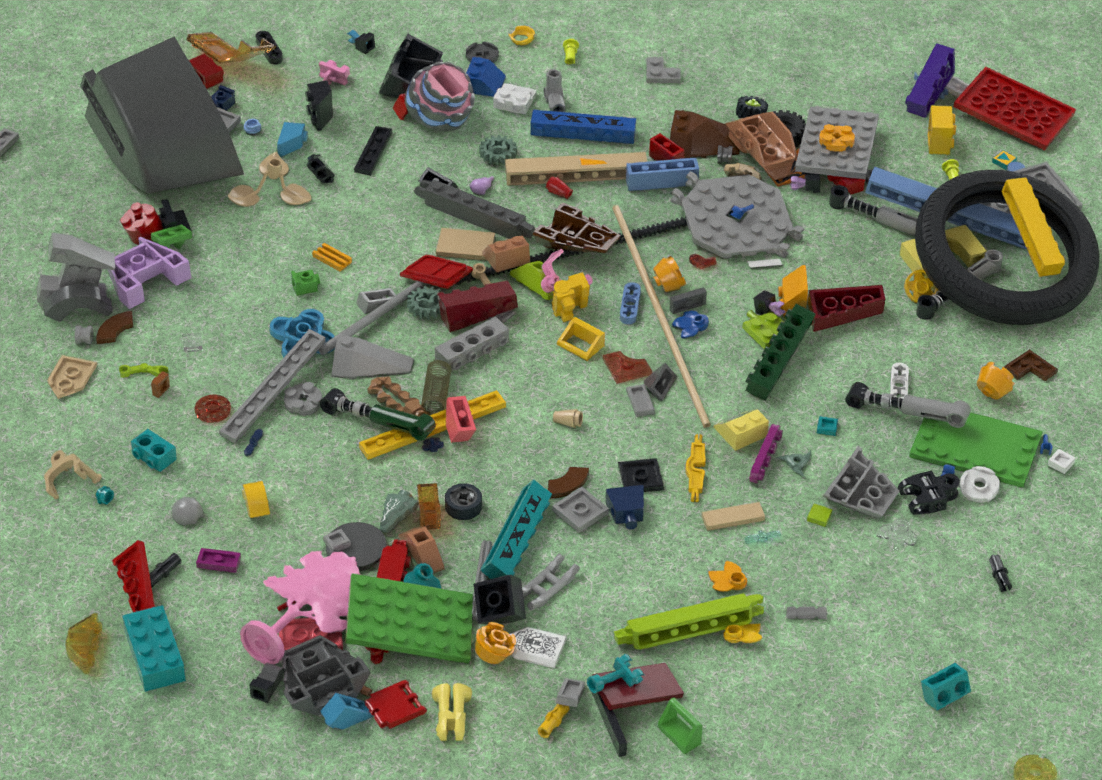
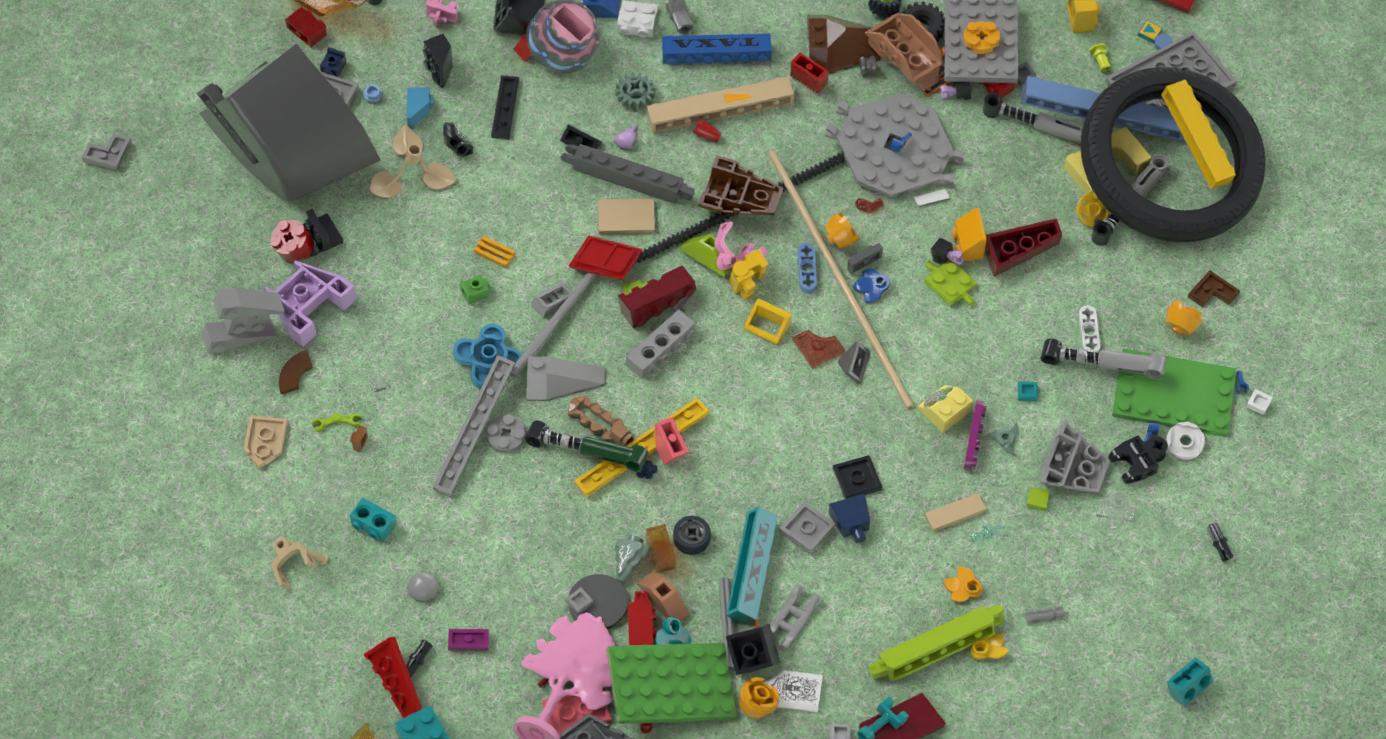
camera: 10 degrees left, 15 degrees up
dark grey arch [43,284,112,321] -> none
light grey wheel [75,325,93,345] -> none
teal plate [96,486,114,505] -> none
bright green tile [151,224,192,249] -> none
clear red wheel [194,394,231,423] -> none
yellow brick [242,481,270,518] -> none
dark blue piece [244,429,263,456] -> none
sand green gear [407,286,445,319] -> none
olive piece [421,360,452,415] -> none
tan bar [471,263,491,286] -> none
nougat slope [482,236,530,272] -> none
reddish brown tile [548,467,589,499] -> none
tan cone [553,409,583,428] -> none
medium blue brick [626,158,699,191] -> none
light grey tile [626,384,655,417] -> none
yellow piece [685,434,706,502] -> none
tan plate [724,163,761,180] -> none
dark green brick [745,304,816,401] -> none

